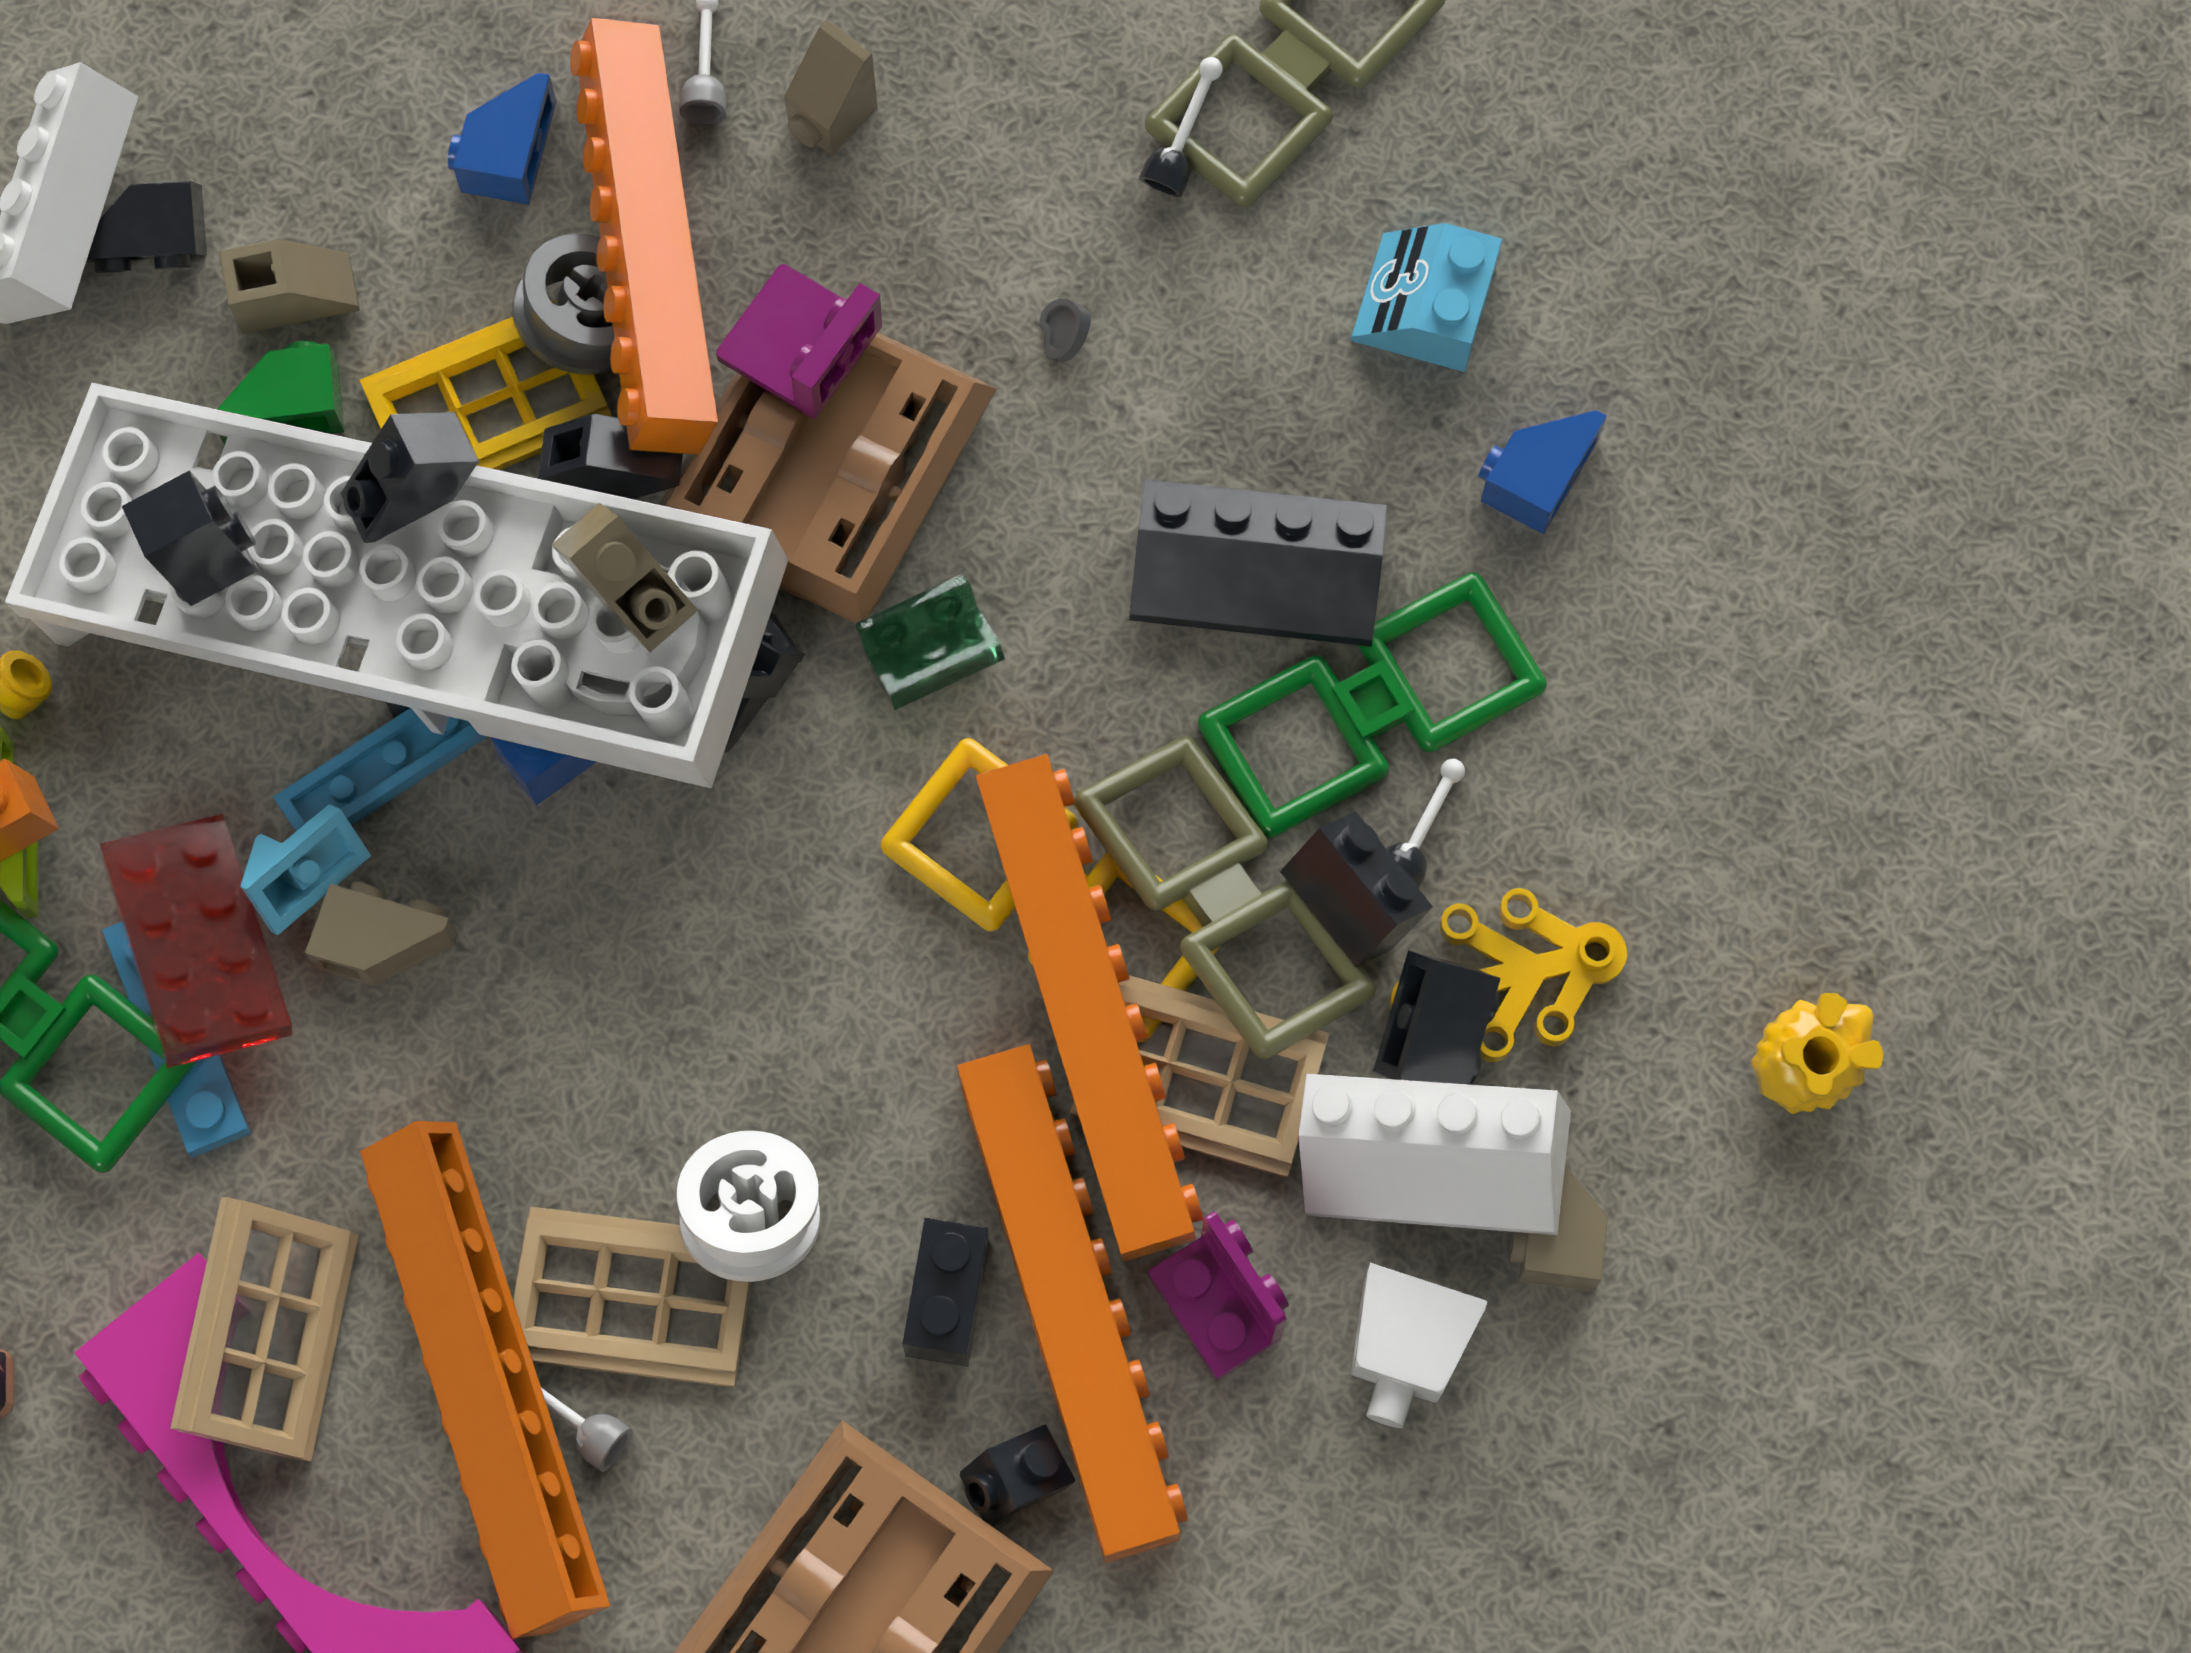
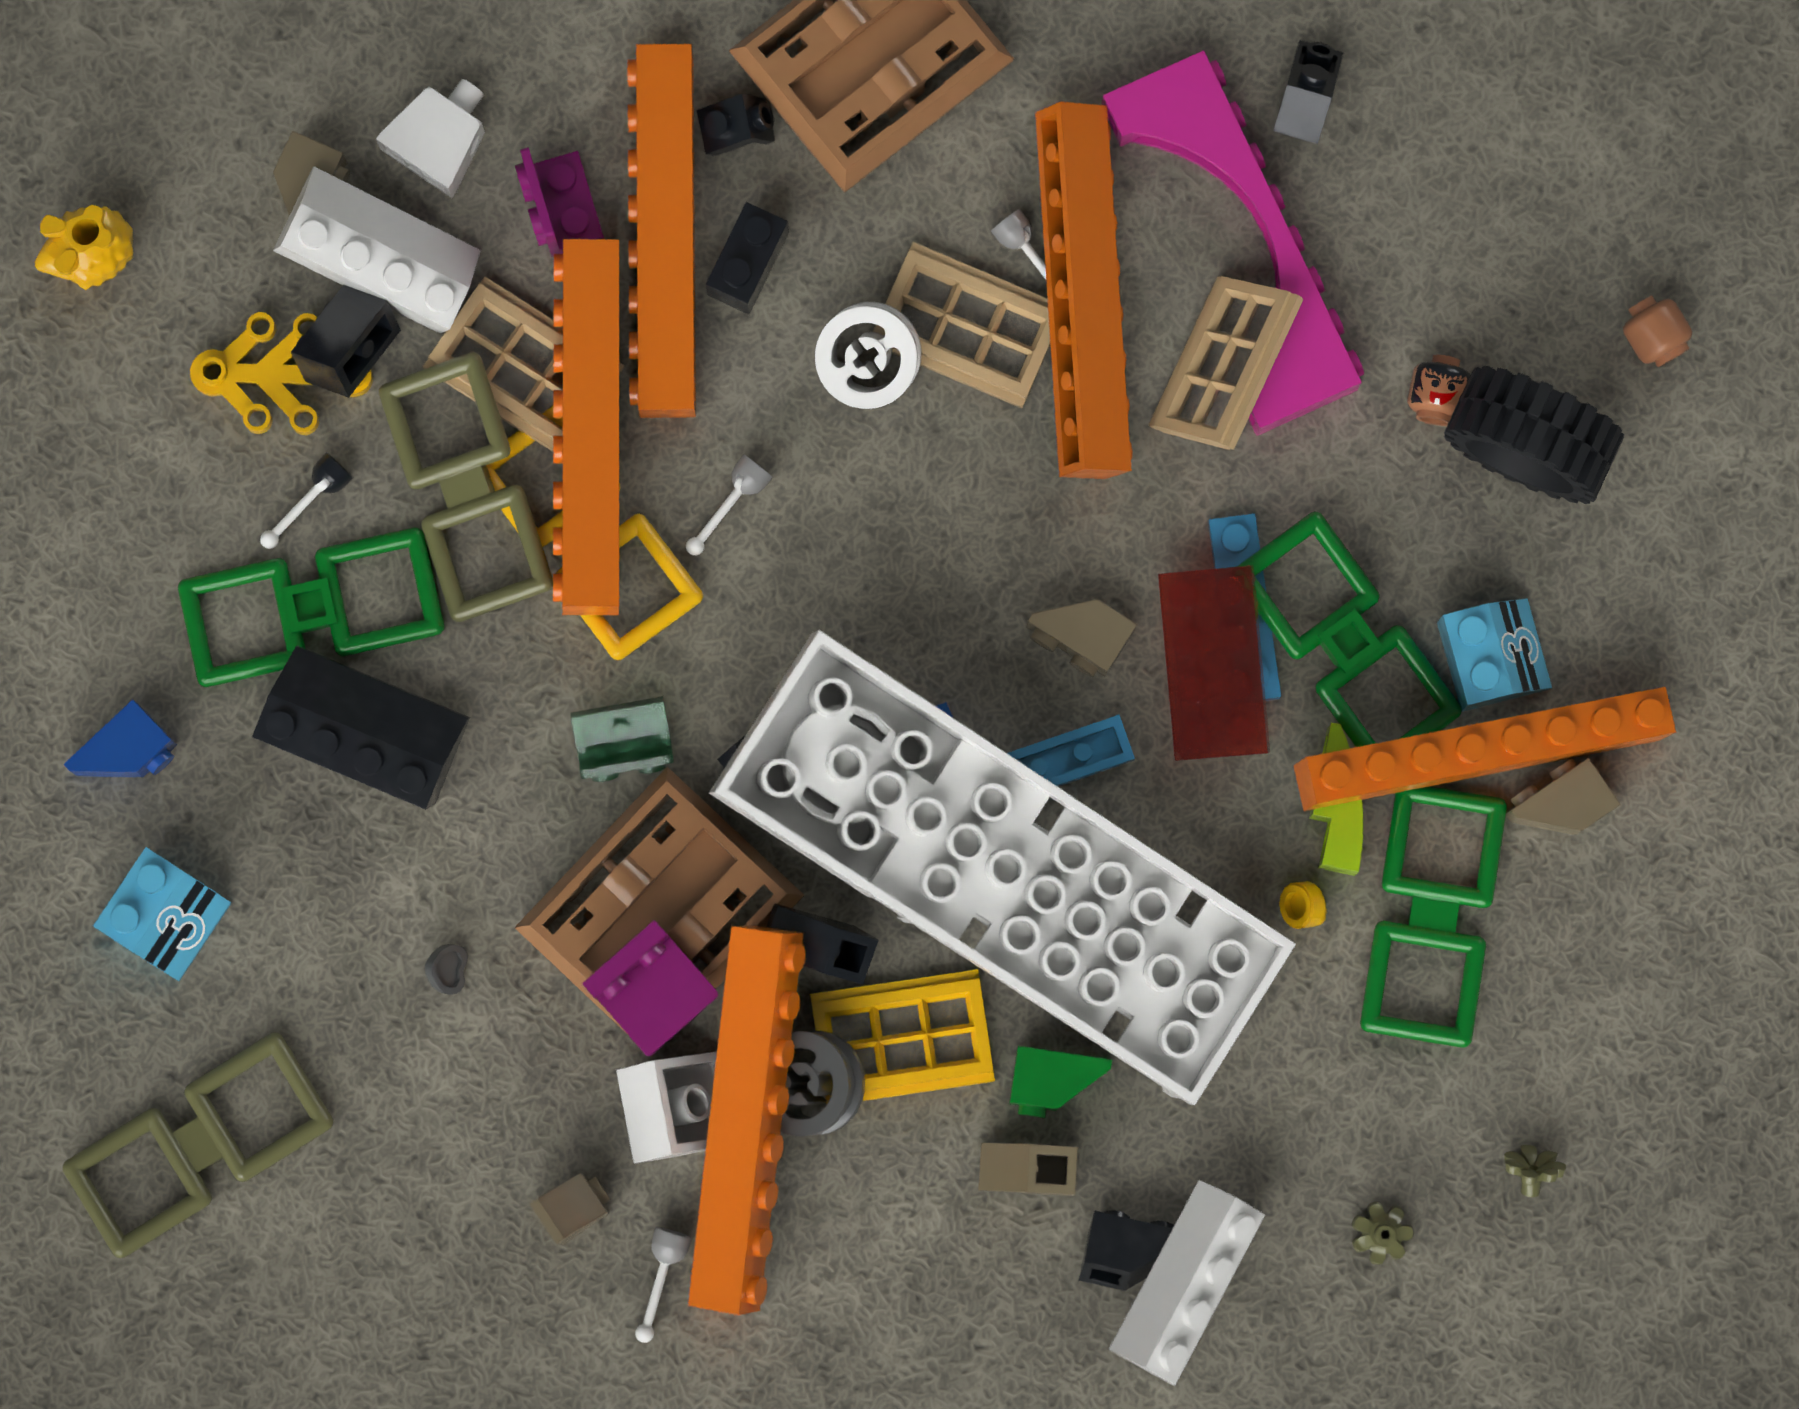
camera: 165 degrees left, 10 degrees up
black brick [122,470,257,606] -> none
medium azure slope [240,804,371,935] -> none
black slope [340,412,479,543] -> none
blue slope [448,73,557,205] -> none
dark tan slope [551,503,698,653] -> none
hinge [1139,57,1223,197] -> none
black brick [1280,811,1433,968] -> none
none -> white slope [616,1052,717,1164]
none -> hinge [686,454,773,556]

